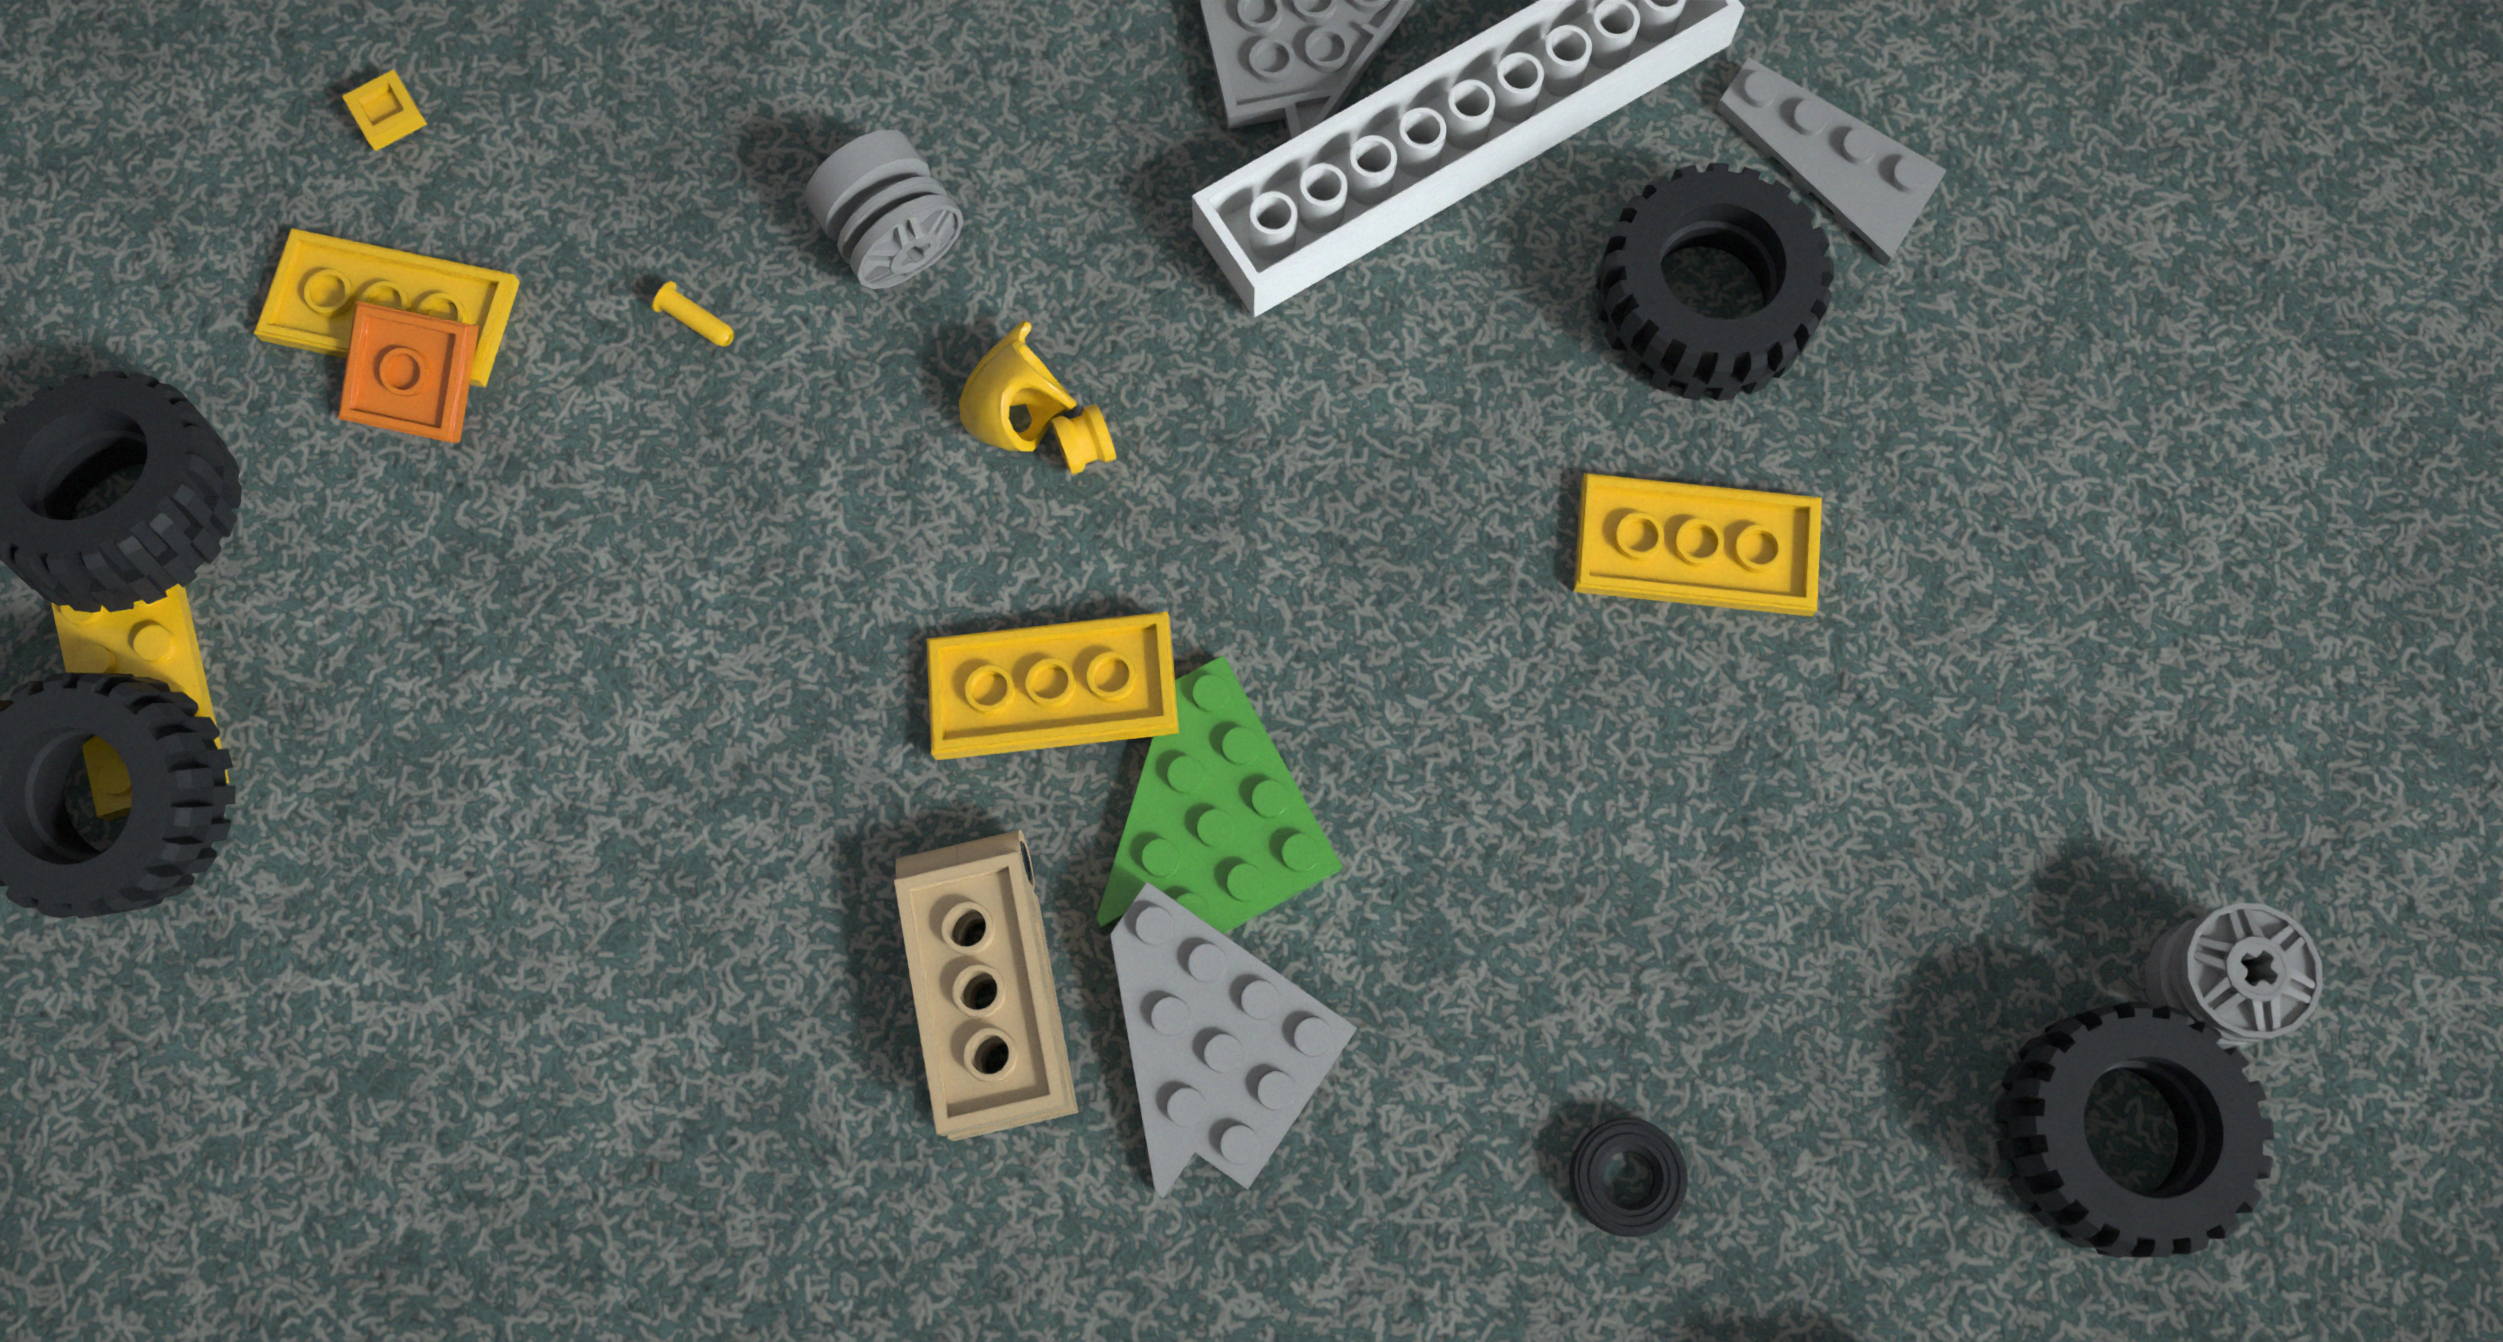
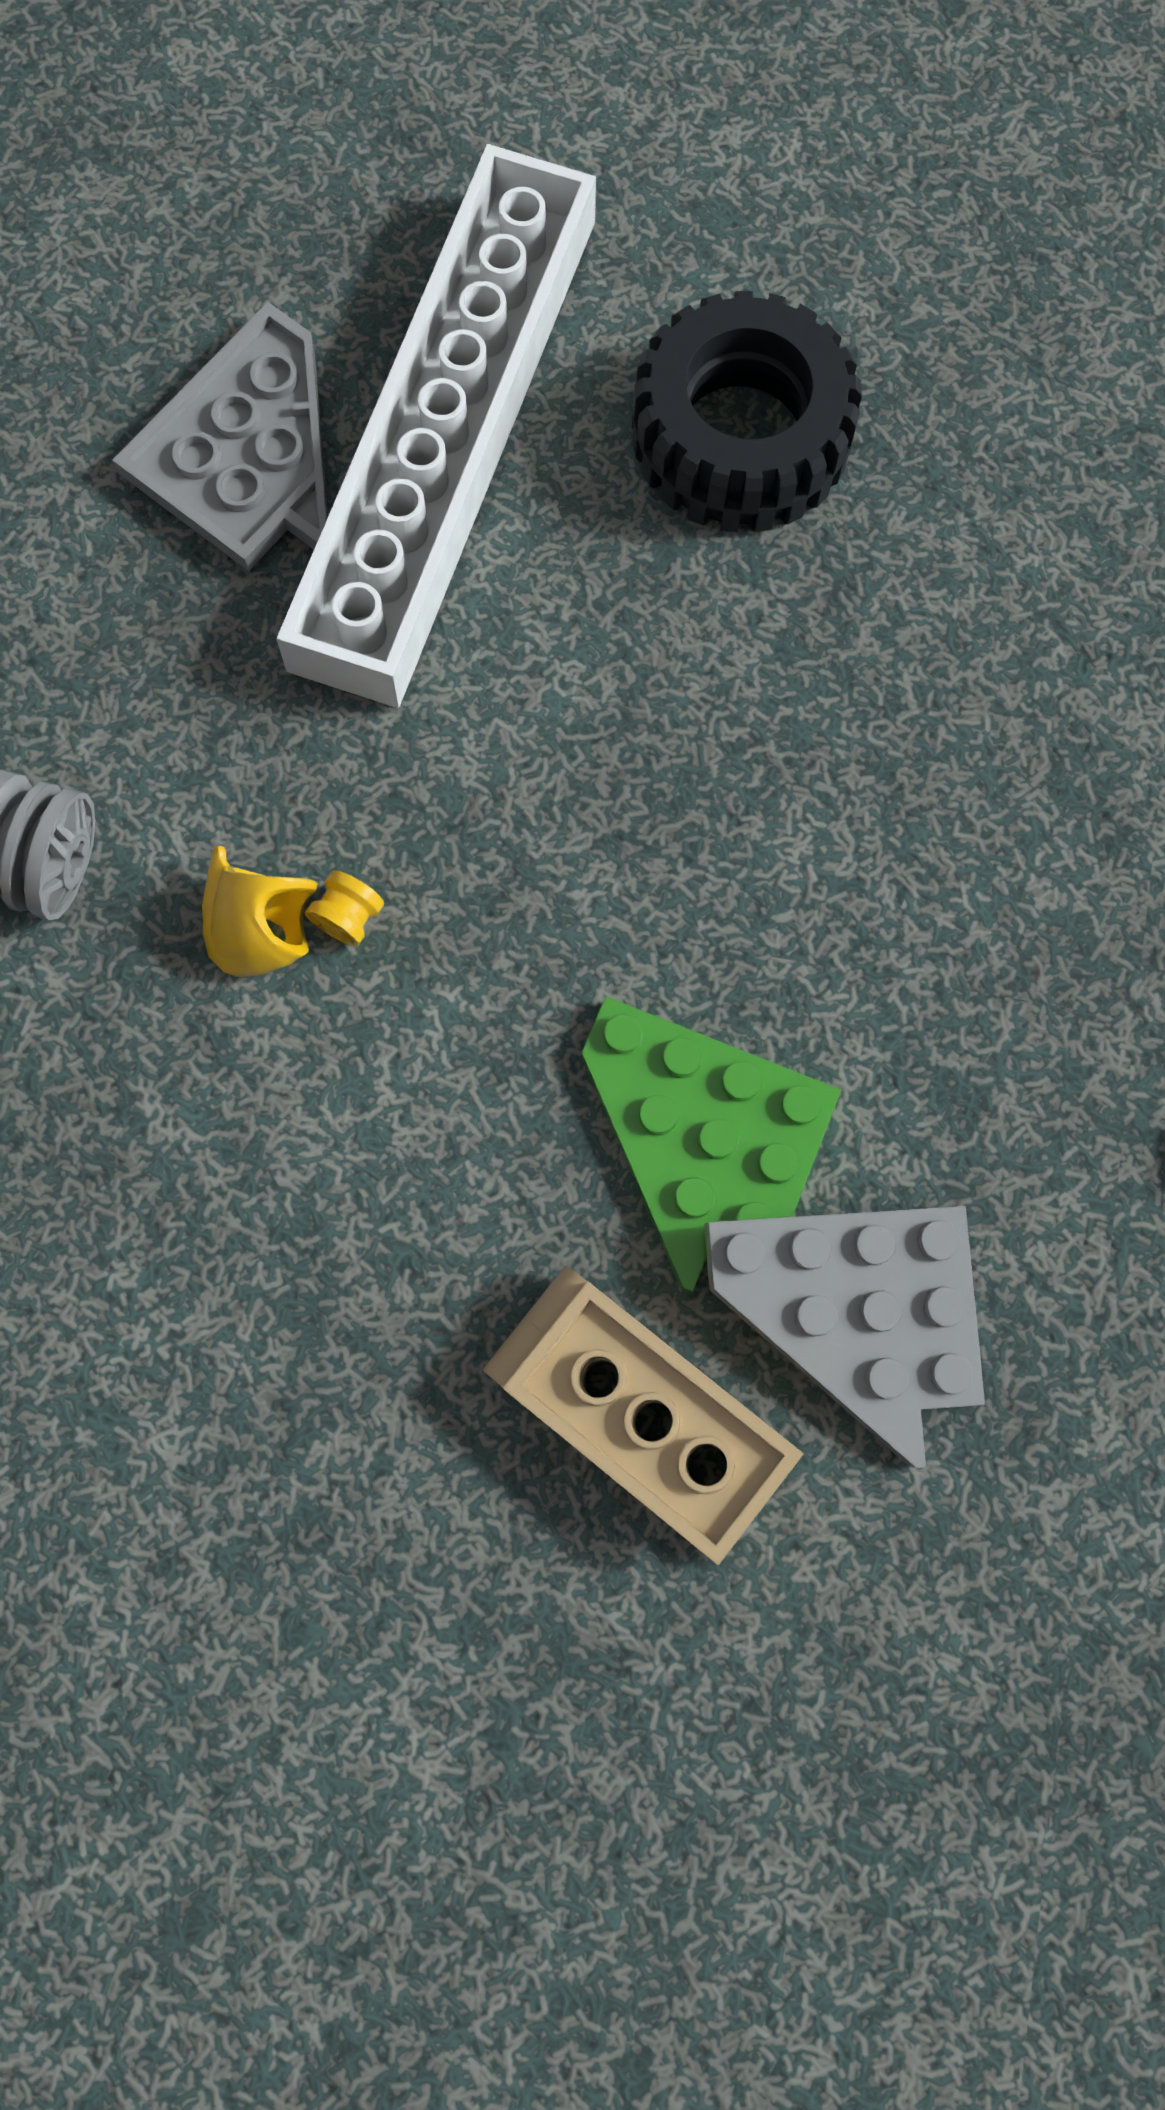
camera: 40 degrees left, 0 degrees up
yellow tile [926,611,1179,760] -> none
yellow tile [1573,473,1822,617] -> none
light grey wing [1716,57,1947,267] -> none

